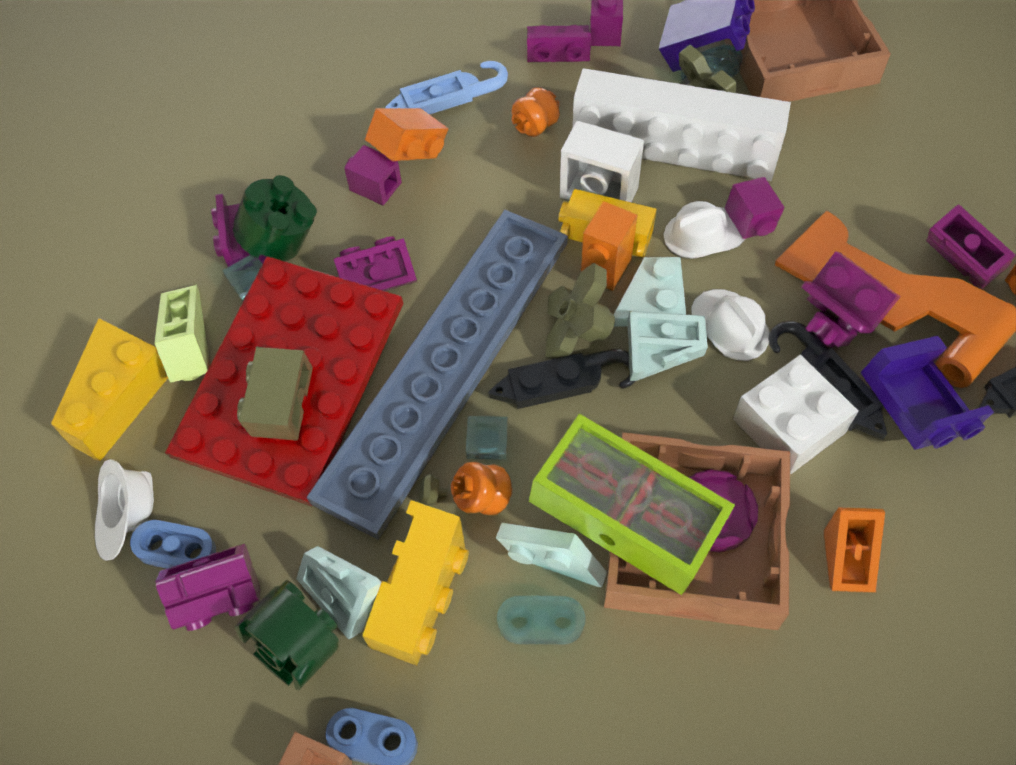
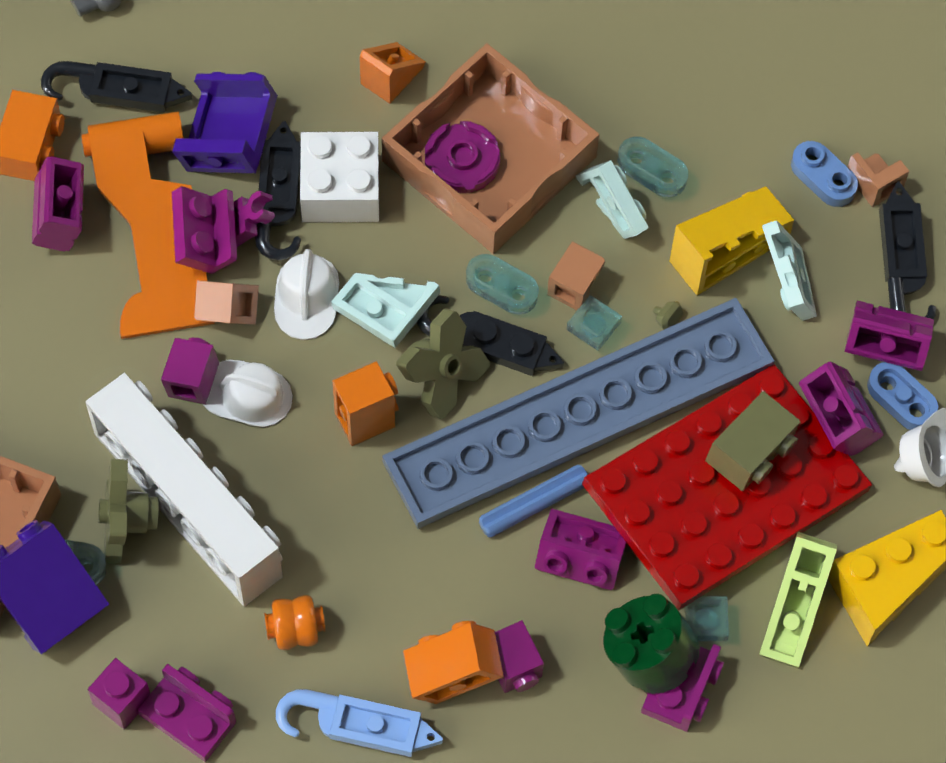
camera: 150 degrees left, 5 degrees up
dark green brick [235,580,339,690] -> none
orange piece [451,461,512,515] -> none
brick [529,414,735,595] -> none
yellow brick [558,189,657,258] -> none
white brick [560,121,644,202] -> none
light aqua wing [614,257,686,327] -> none
none -> panel [194,281,259,325]
none -> clear light blue plate [466,254,539,315]
none -> medium blue axle [479,465,588,537]
none -> nougat panel [547,241,605,312]
none -> magenta brick [798,361,884,456]
none -> black plate [879,181,936,319]

